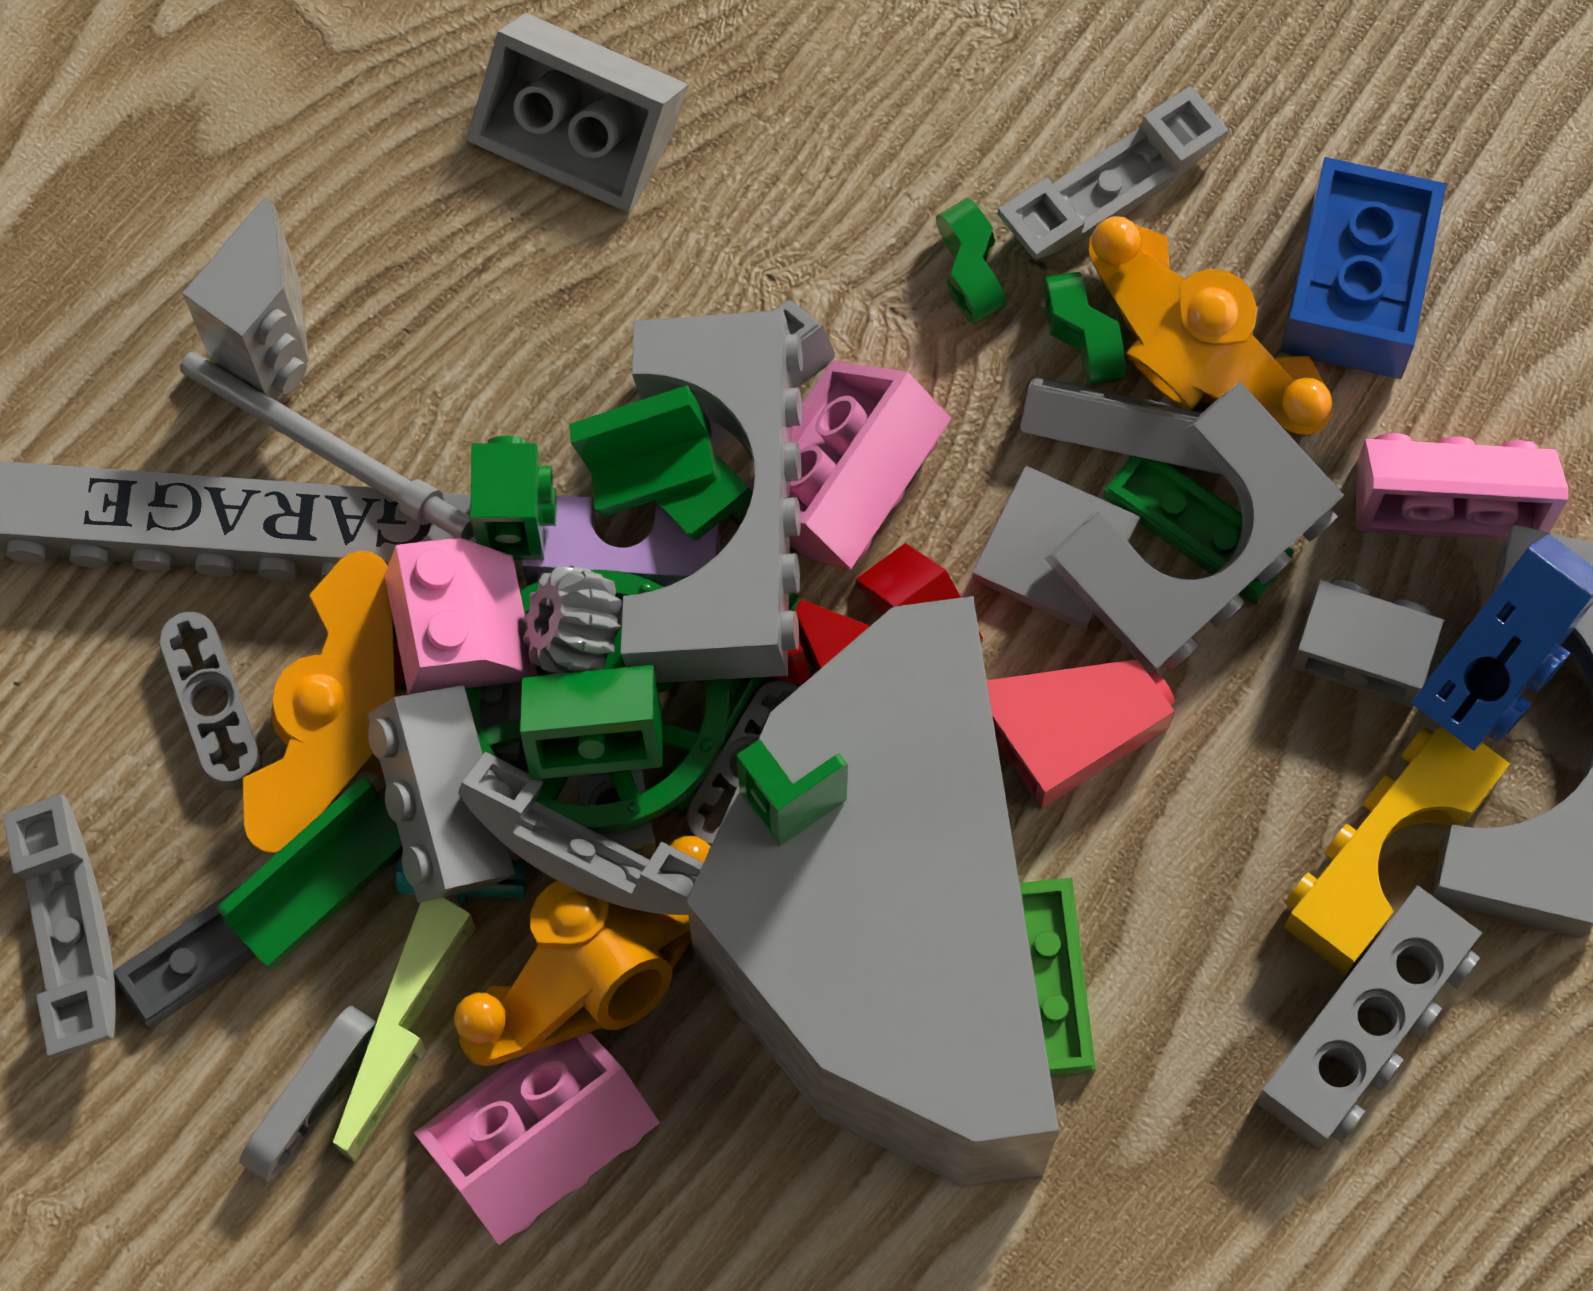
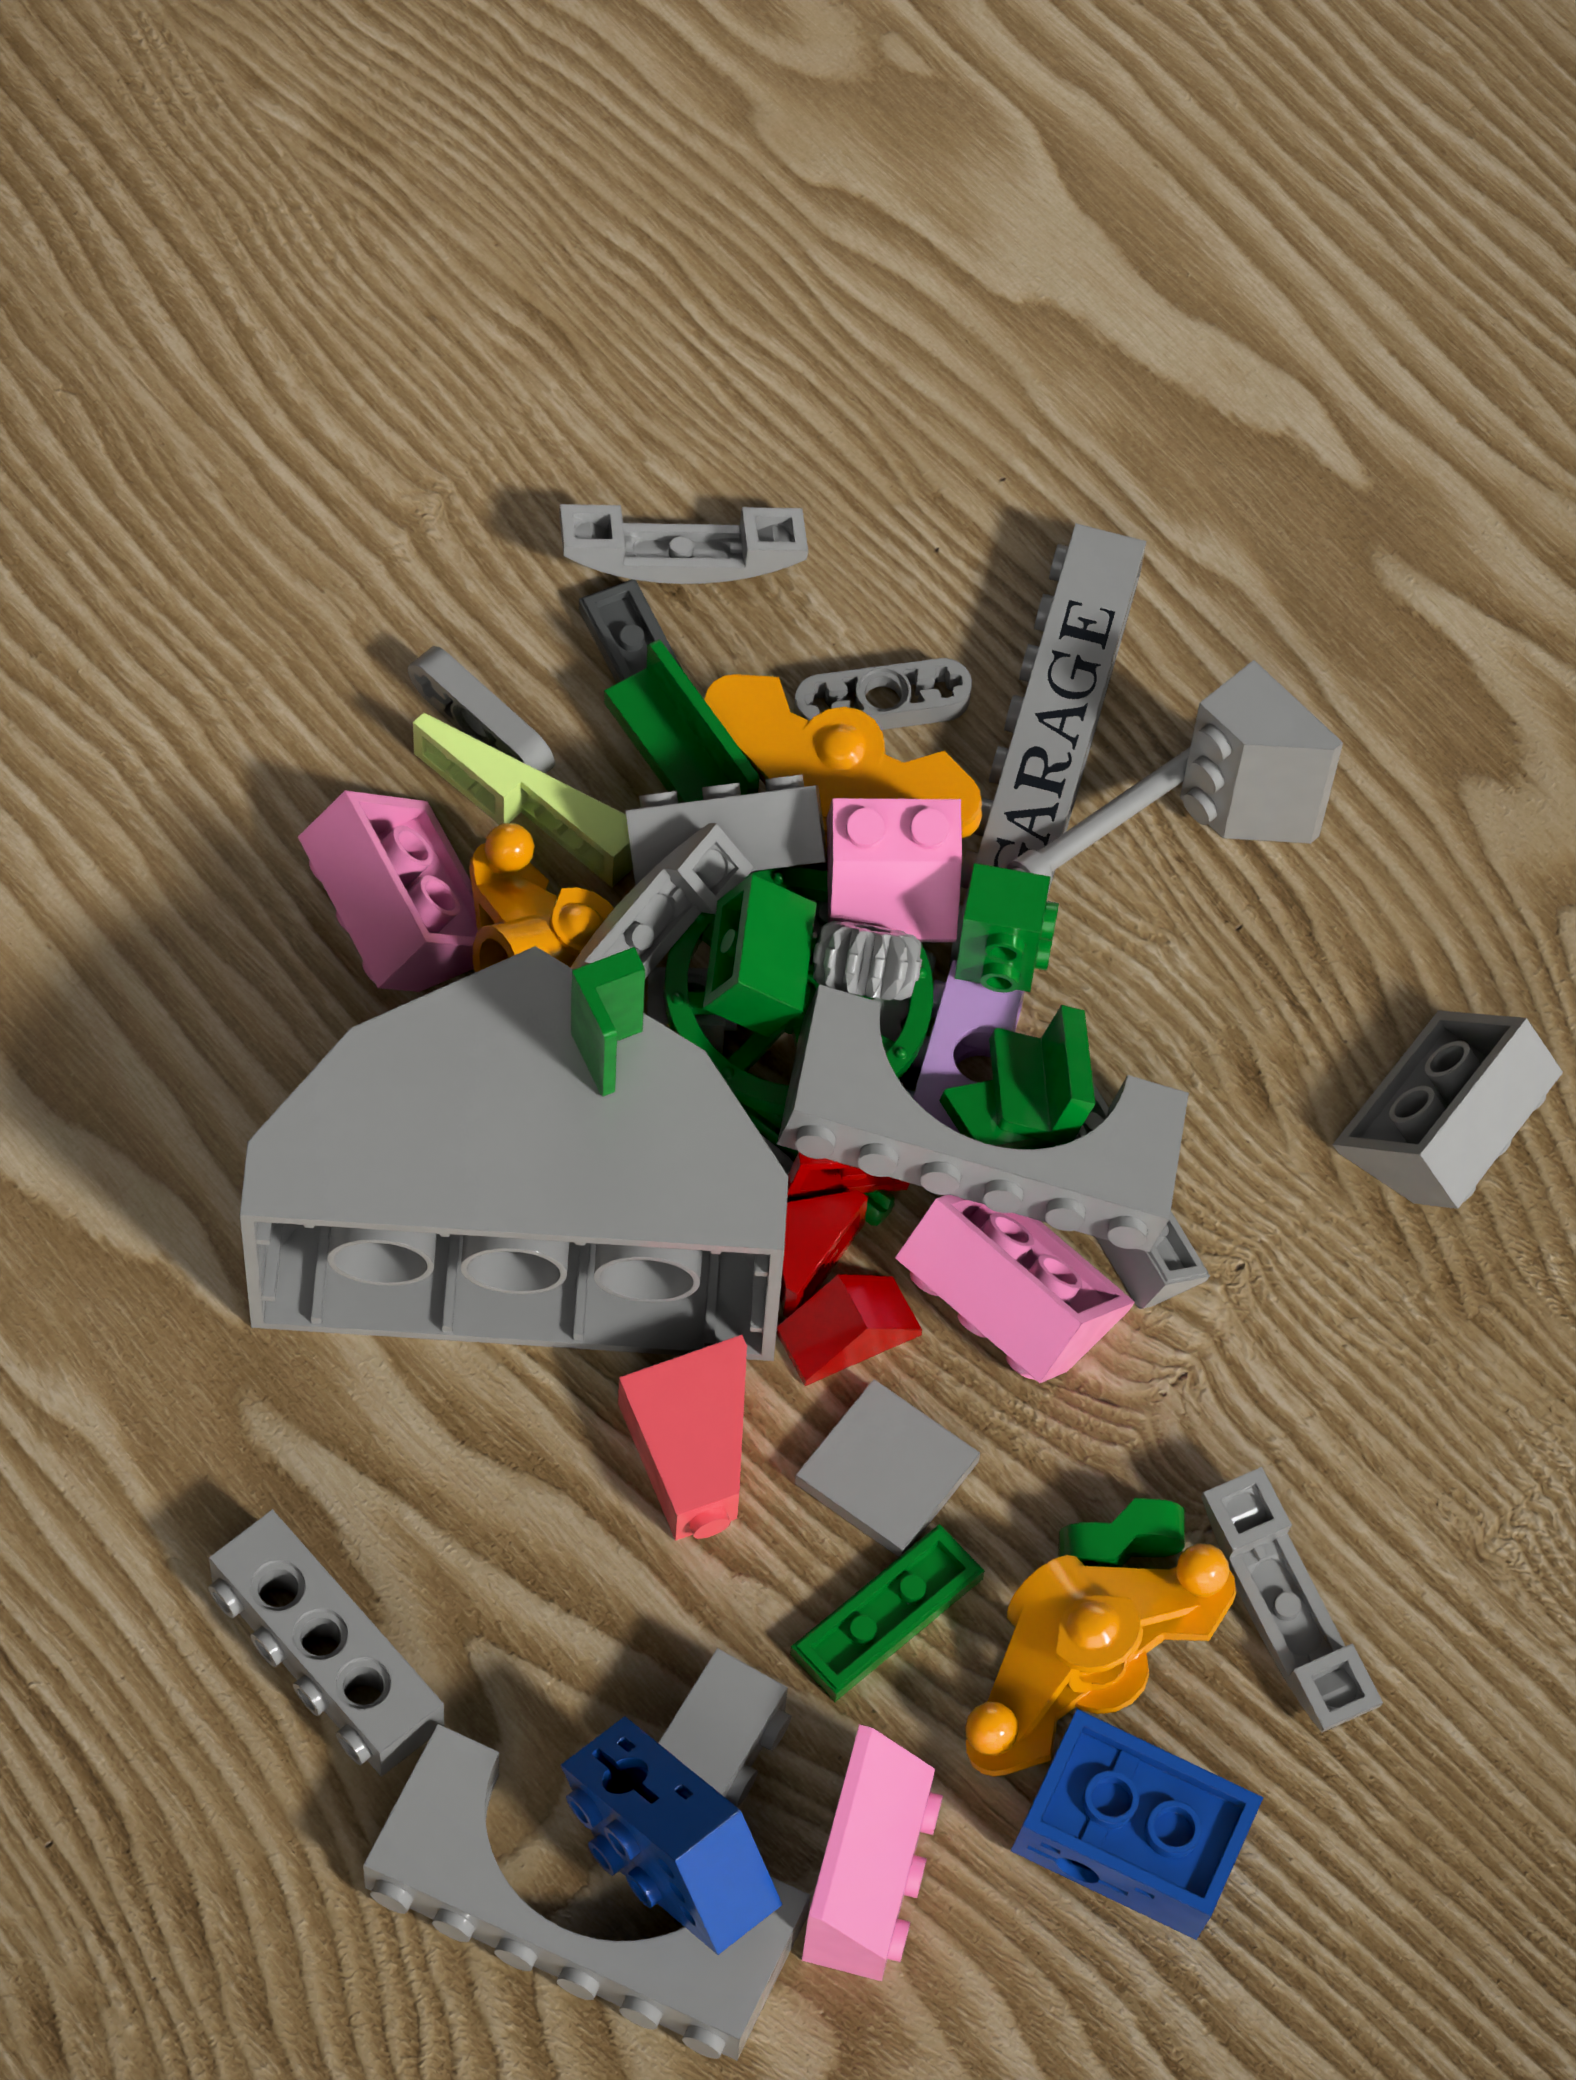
camera: 95 degrees right, 10 degrees down
green piece [936,198,1007,325] -> none
bright green tile [1019,878,1096,1078] -> none
light grey slope [1020,376,1222,474] -> none
light grey arch [1044,381,1344,671] -> none
yellow arch [1283,726,1510,976] -> none

